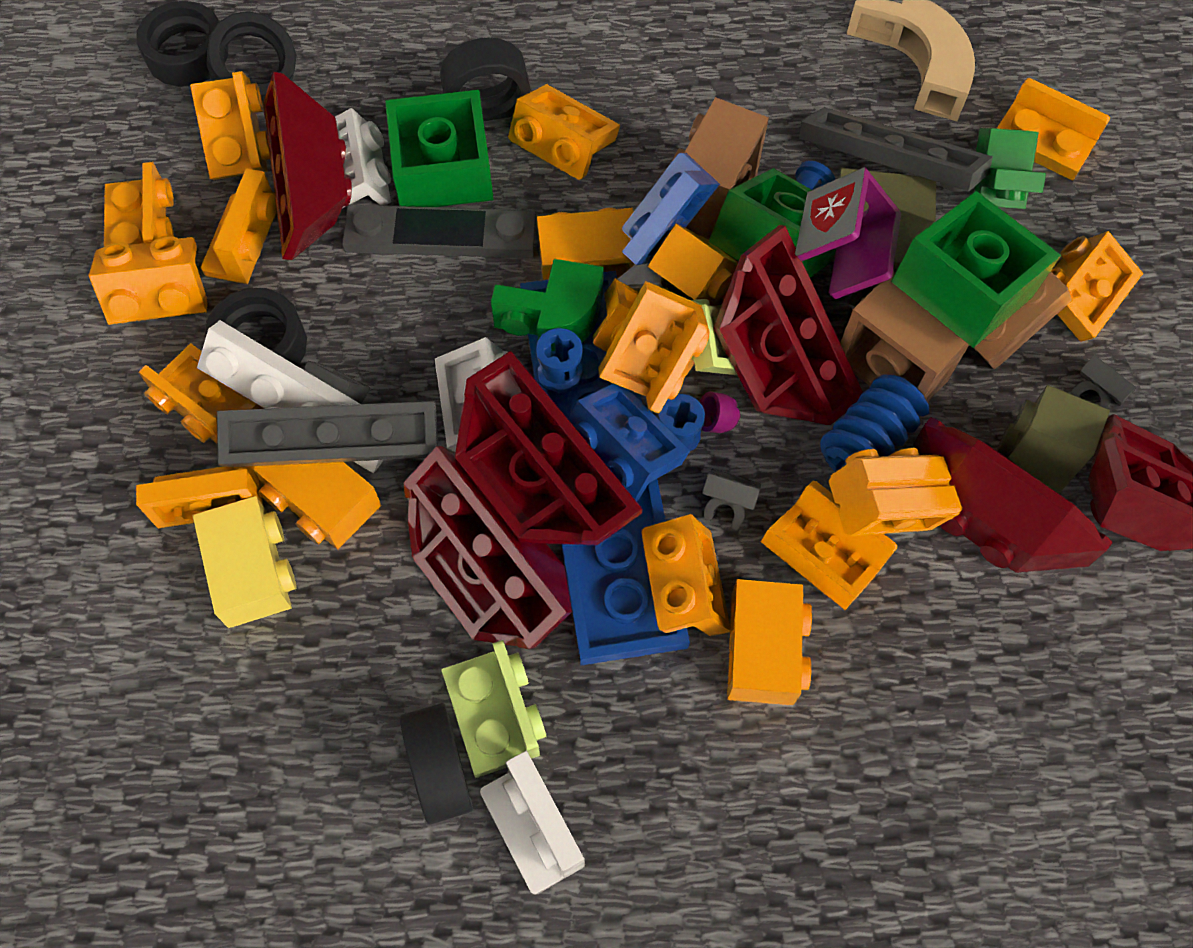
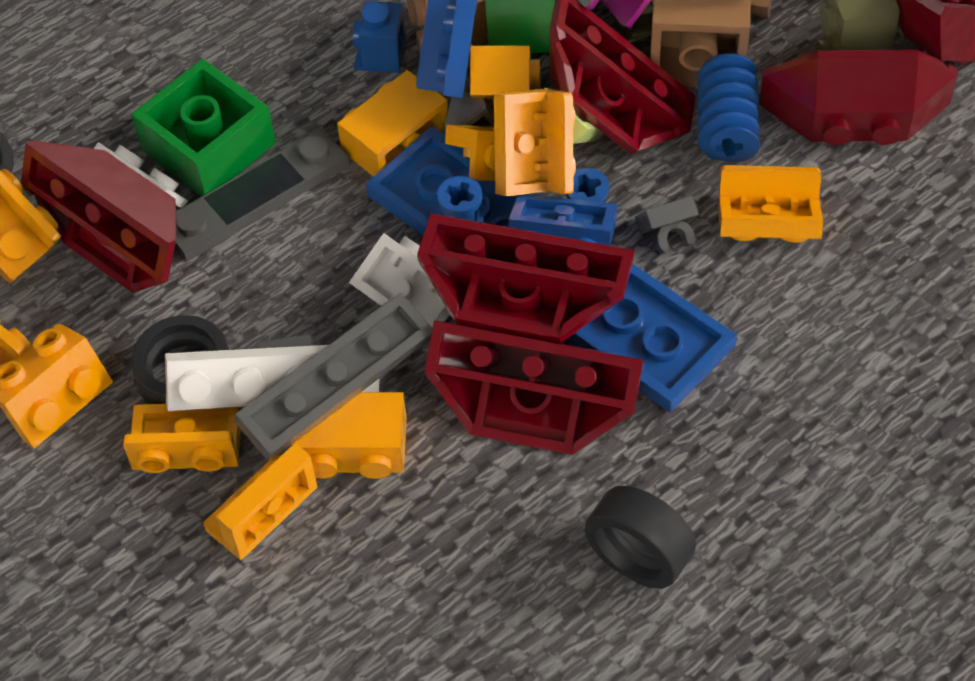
camera: 35 degrees left, 10 degrees down
light yellow brick [192,496,296,628] -> none
light orange bracket [201,168,277,284] -> none
black tyre [440,38,531,121] -> none
yellowish green bracket [441,640,547,778] -> none
white bracket [480,750,585,895] -> none
green brick [491,259,604,351] -> none
light orange bracket [508,84,620,180] -> none
light orange bracket [641,514,730,636] -> none
magenta hinge [699,391,741,433] -> none
light orange brick [727,579,812,705] -> none
light orange brick [828,448,962,536] -> none
none -> blue brick [353,1,406,73]

